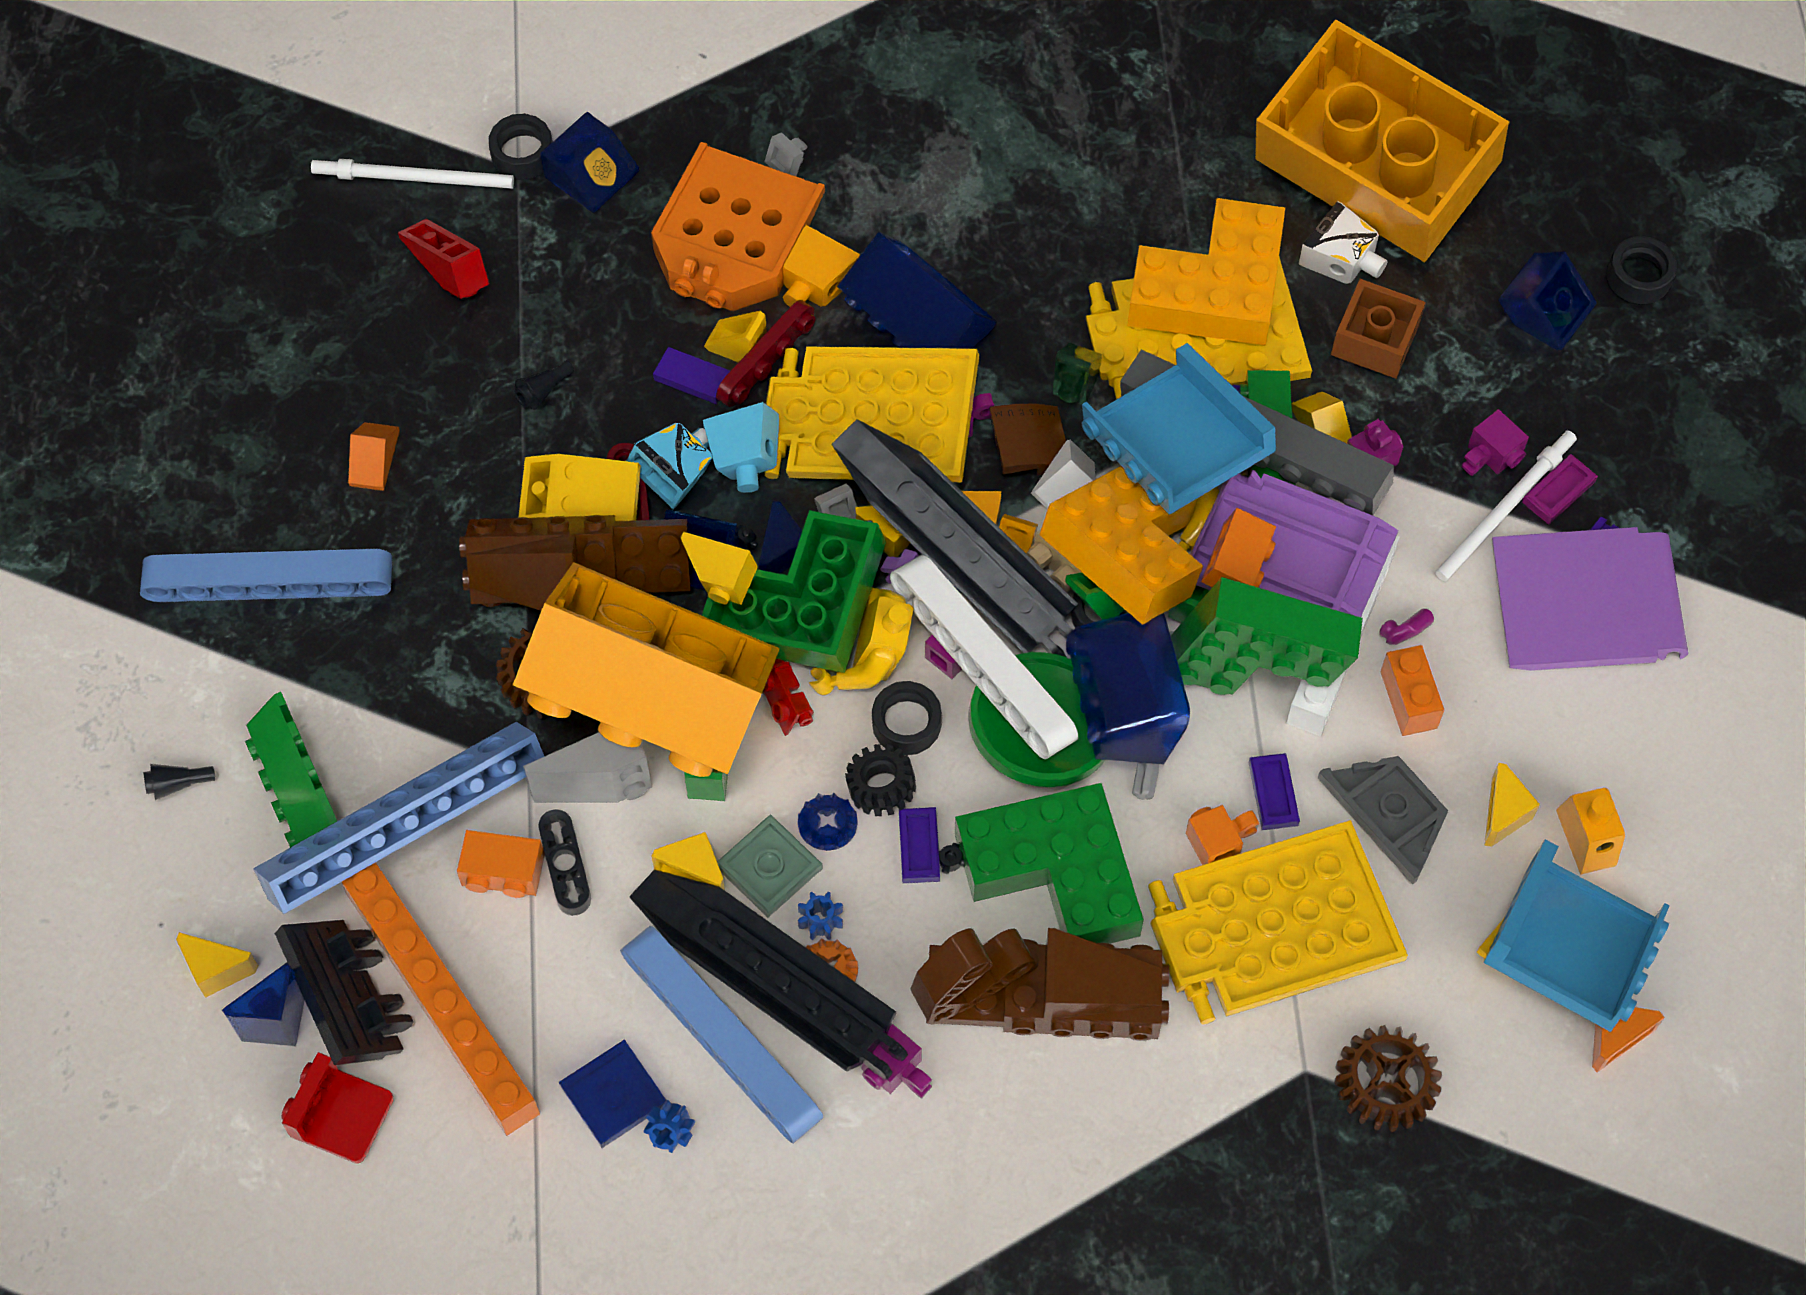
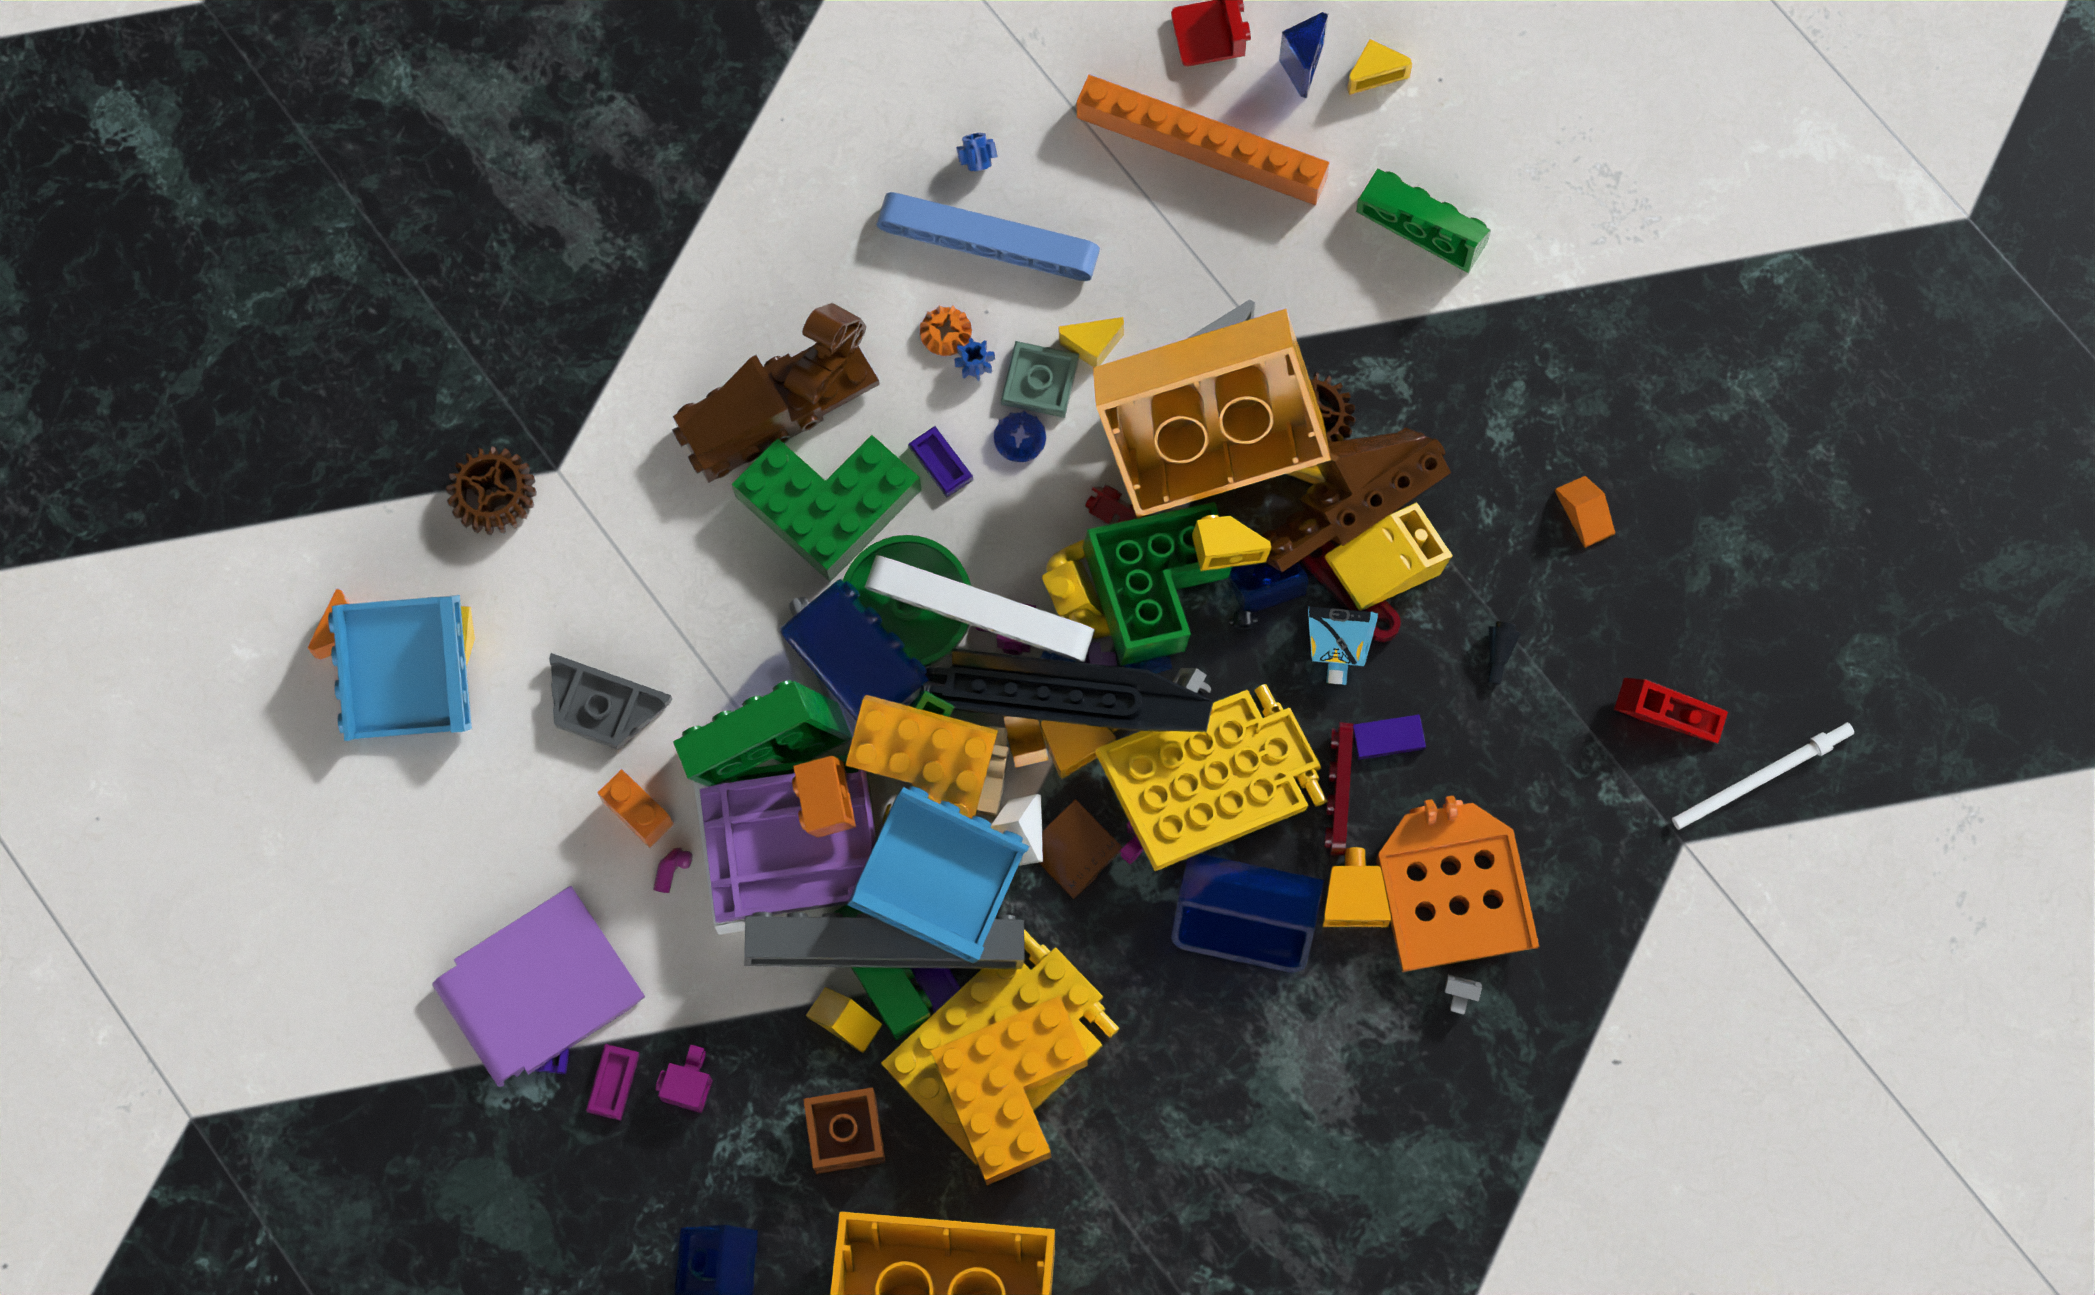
camera: 150 degrees right, 10 degrees up
medium blue beam [140,549,393,602] -> none
black cone [143,764,215,800] -> none
medium blue brick [253,722,545,914] -> none
black hinge [274,920,414,1066] -> none
orange brick [457,830,545,898] -> none
black tyre [488,113,554,180] -> none
black beam [538,809,591,916] -> none
clear blue slope [540,112,639,213] -> none
clear blue tile [558,1039,666,1148] -> none
black hinge [630,870,908,1080] -> none
medium azure torso [703,402,779,493] -> none
yellow slope [704,311,767,362] -> none
clear blue slope [759,501,802,574] -> none
black tyre [845,744,916,816] -> none
magenta brick [861,1024,932,1099] -> none
black tyre [872,681,942,755] -> none
black piece [939,843,965,874] -> none
clear green slope [1053,343,1102,404] -> none
yellow plate [1148,820,1408,1025] -> none
orange brick [1186,805,1259,865] -> none
dark purple tile [1248,753,1300,830] -> none
white torso [1299,201,1387,284] -> none
magenta brick [1347,419,1403,466] -> none
white bar [1435,430,1577,582] -> none
yellow slope [1484,763,1540,847] -> none
light orange torso [1556,788,1625,875] -> none

